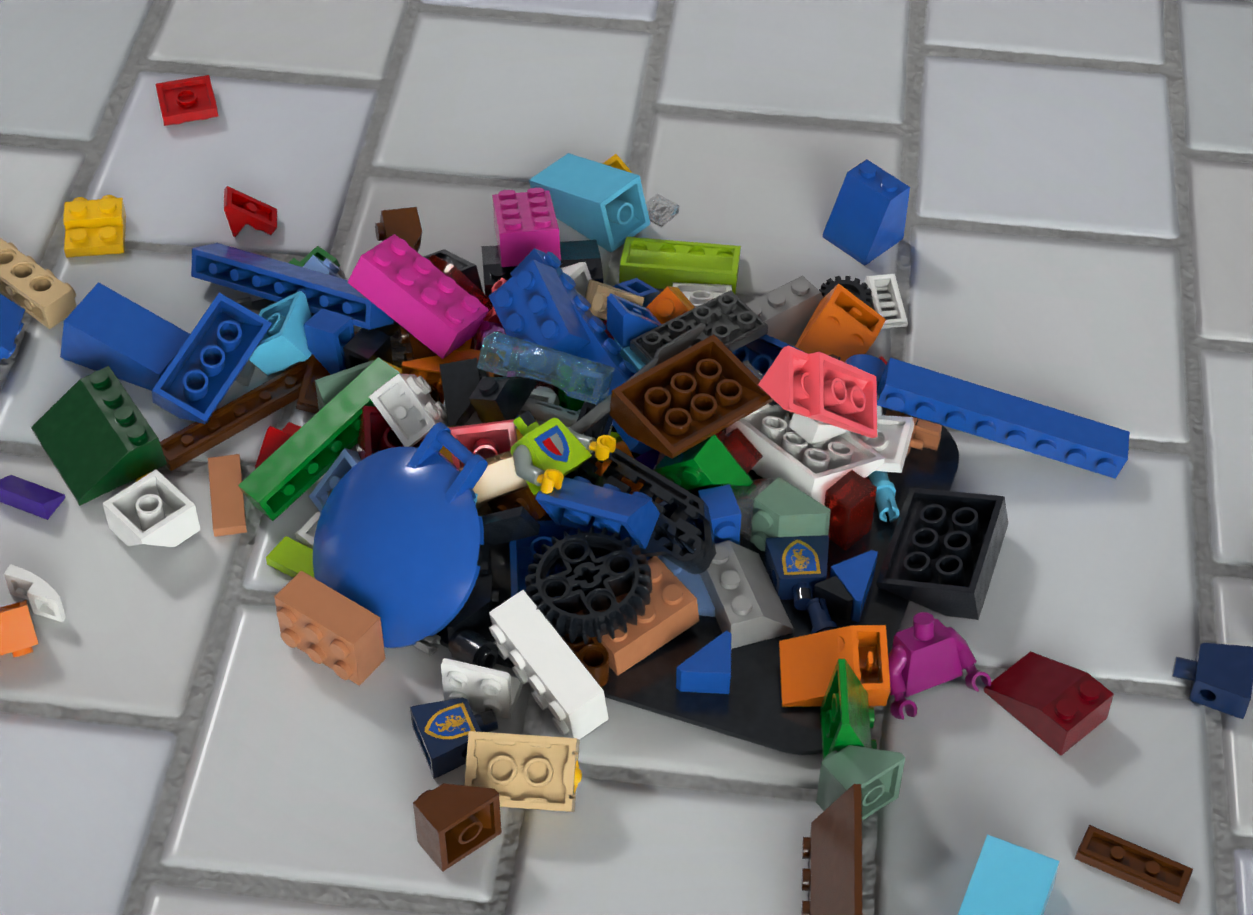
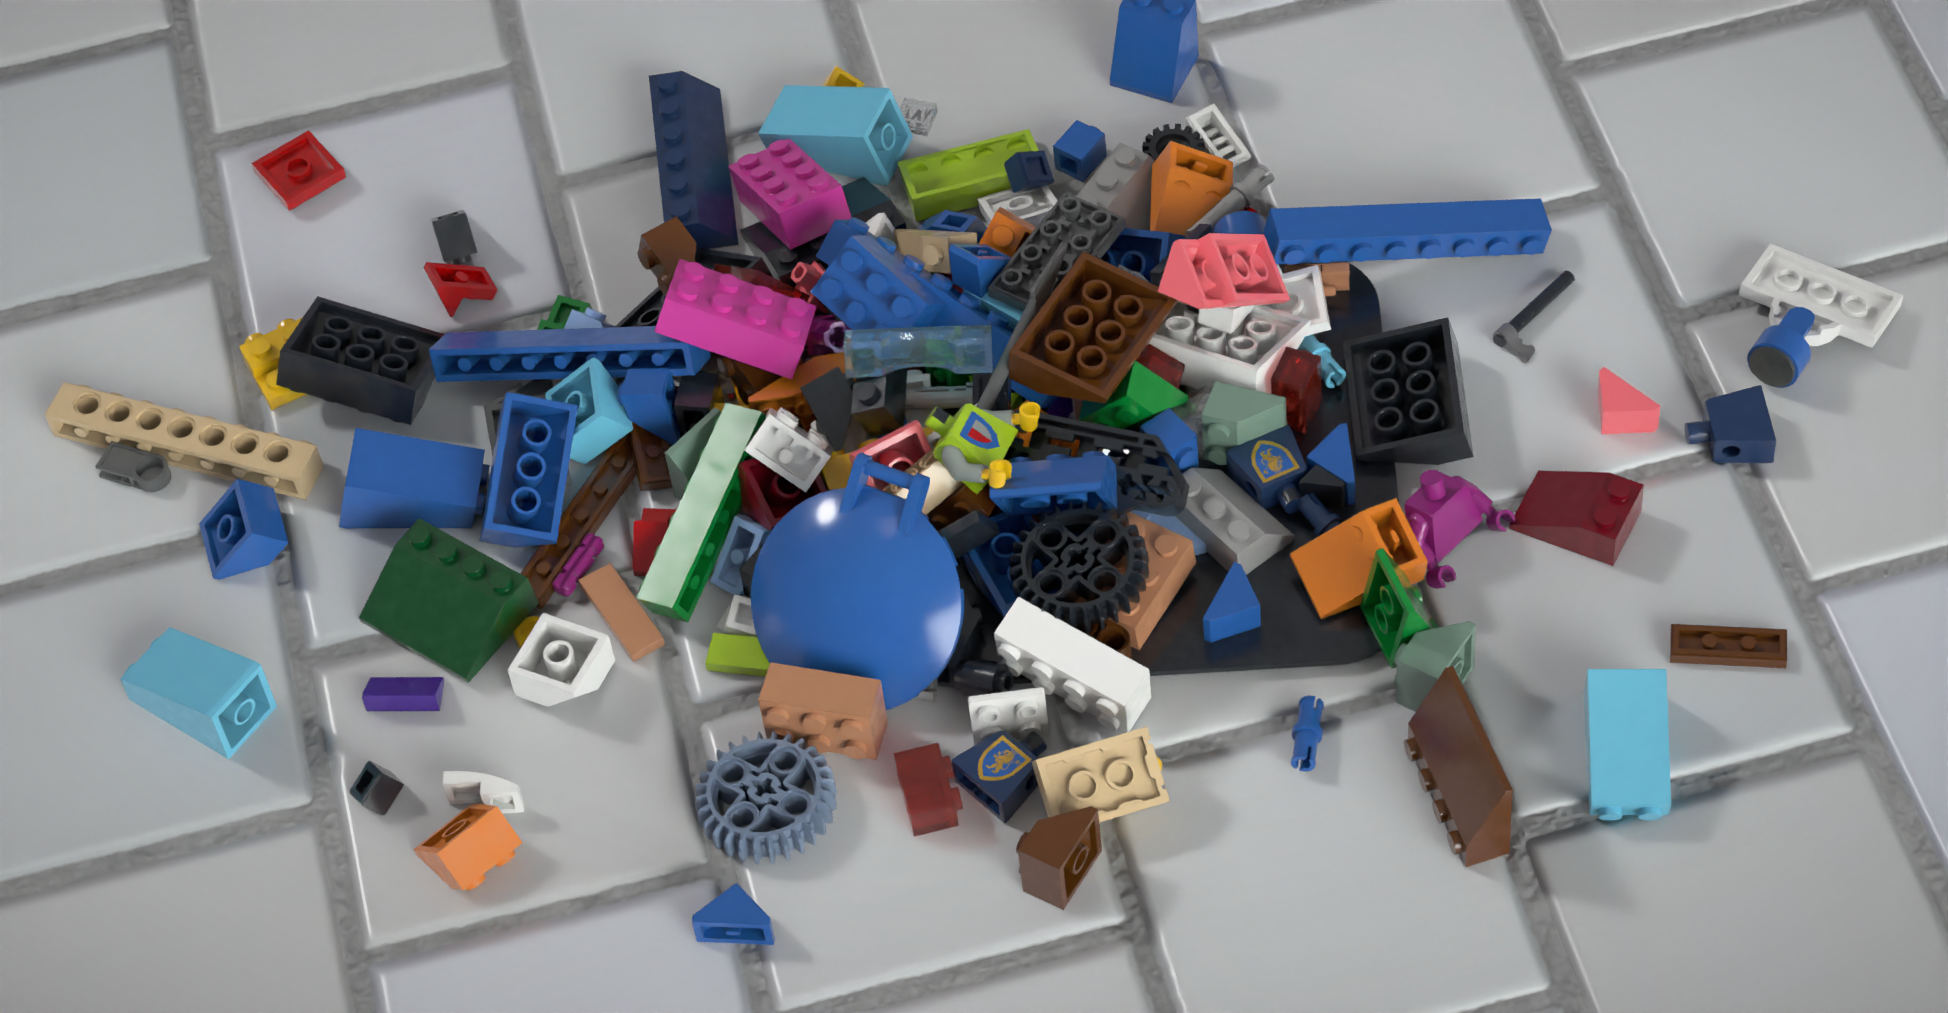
camera: 15 degrees left, 5 degrees up
none -> black slope [276,296,445,425]
none -> black slope [430,210,477,265]
none -> magenta axle [553,533,604,597]
none -> dark blue slope [649,71,739,251]
none -> blue slope [692,883,775,945]
none -> sand blue gear [695,731,837,865]
none -> clear red brick [893,743,963,836]
none -> dark blue slope [1004,150,1055,193]
none -> blue brick [1053,120,1107,182]
none -> light grey pin [1185,164,1274,236]
none -> blue pin [1291,695,1324,772]
none -> black piece [1493,270,1575,363]
none -> coral slope [1598,367,1660,434]

